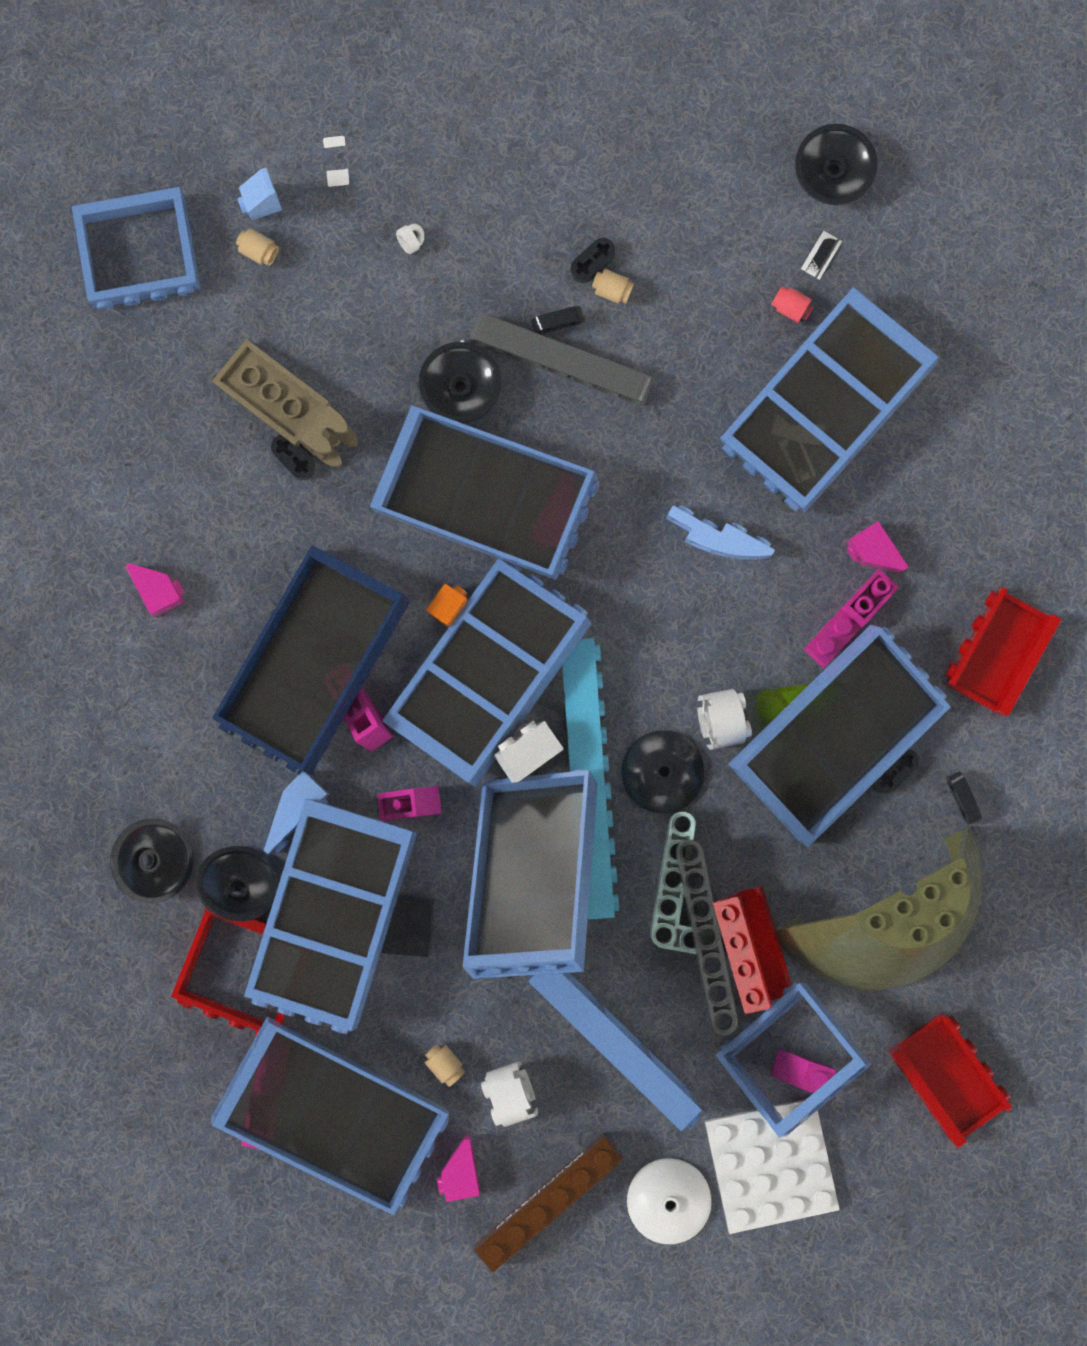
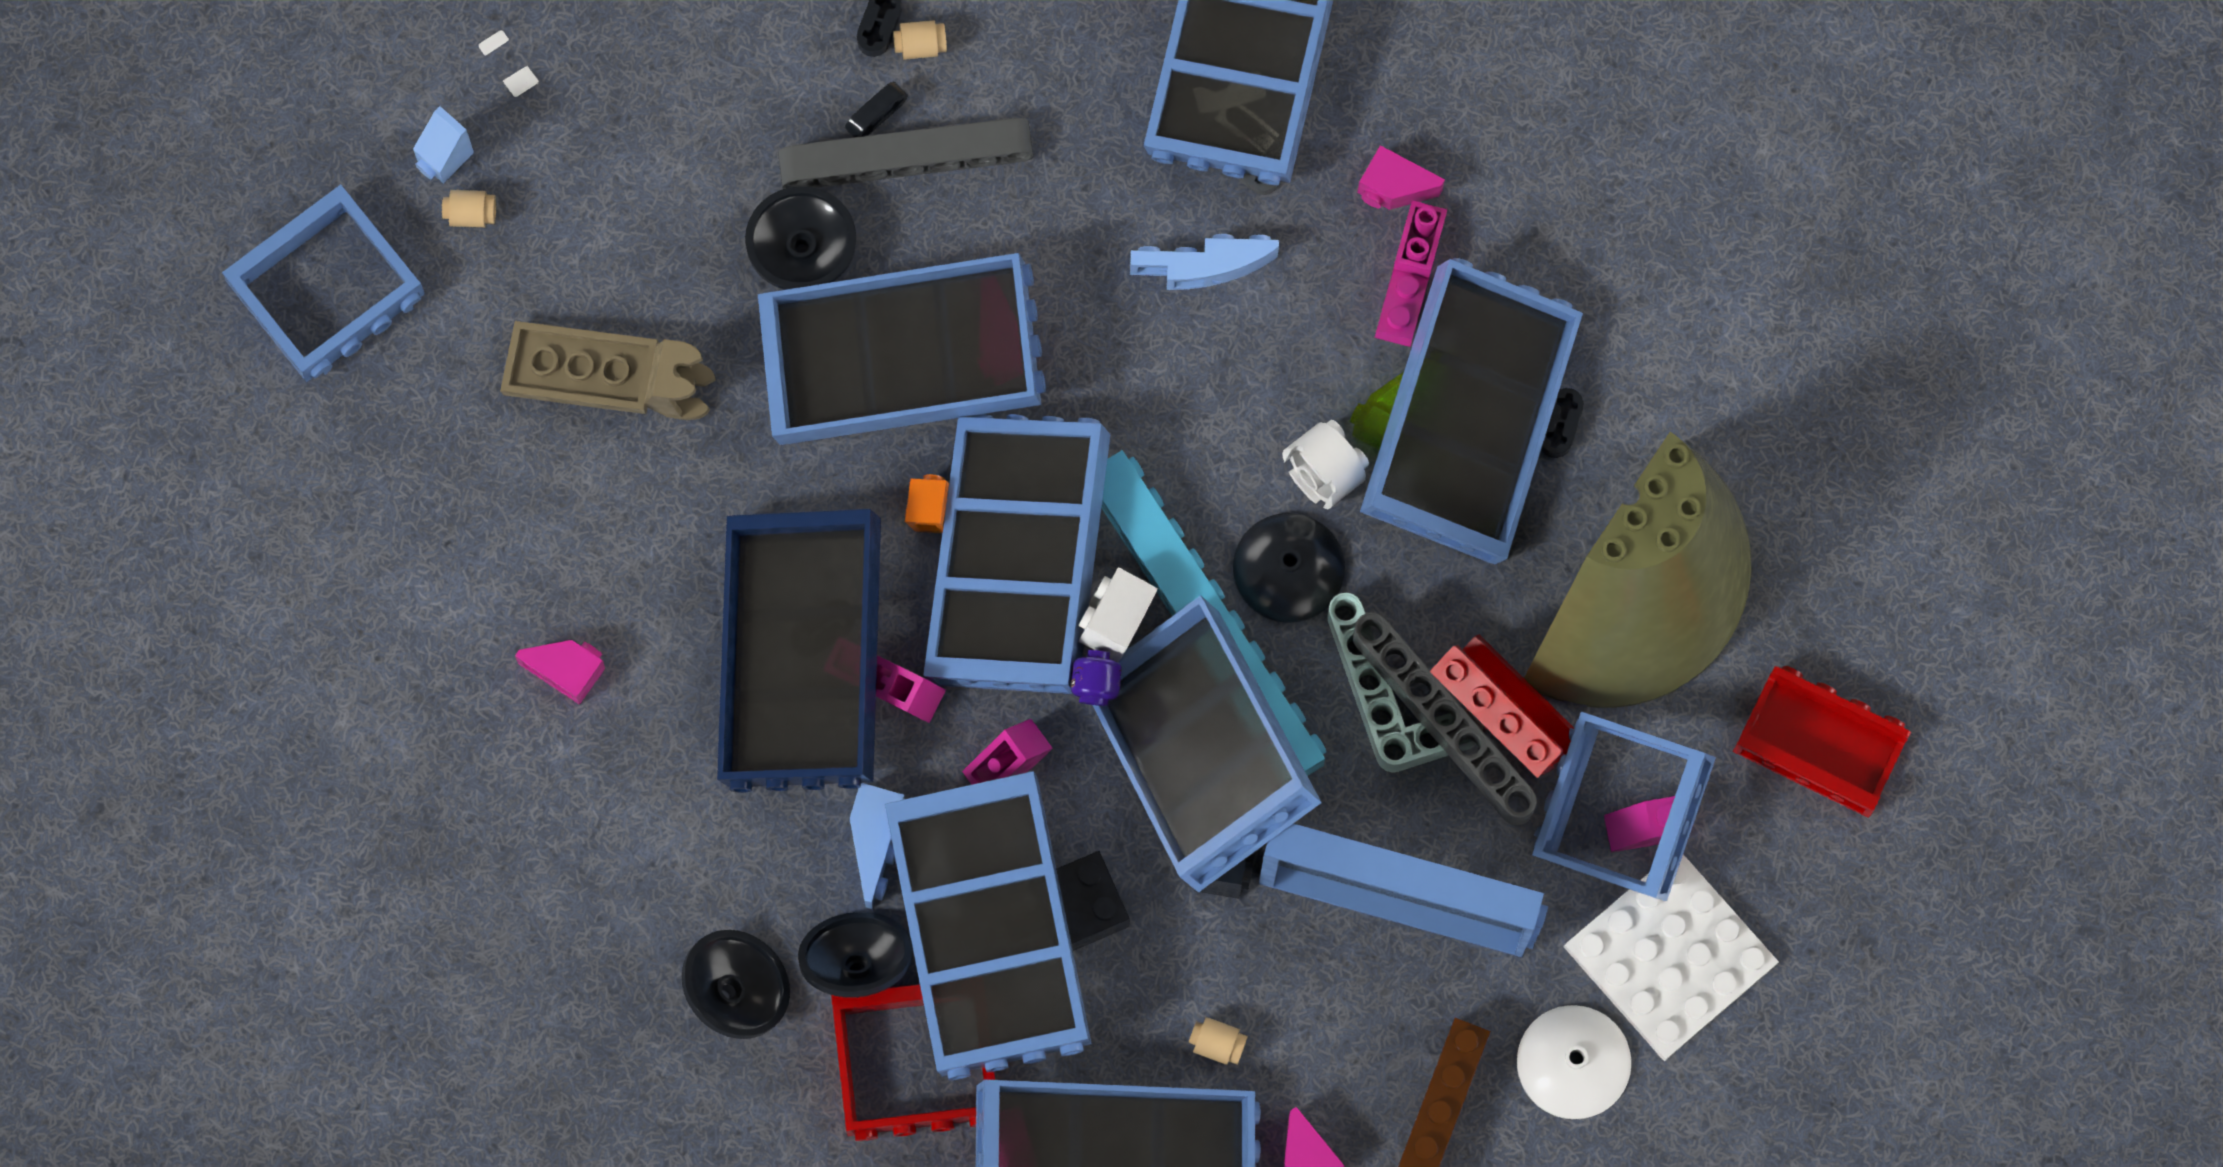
camera: 30 degrees left, 10 degrees down
black beam [271,435,316,480] -> none
white tile [396,224,424,254] -> none
white brick [481,1061,538,1127] -> none
red panel [944,587,1062,717] -> none
black beam [946,771,982,825] -> none
none -> dark purple head [1071,650,1122,706]

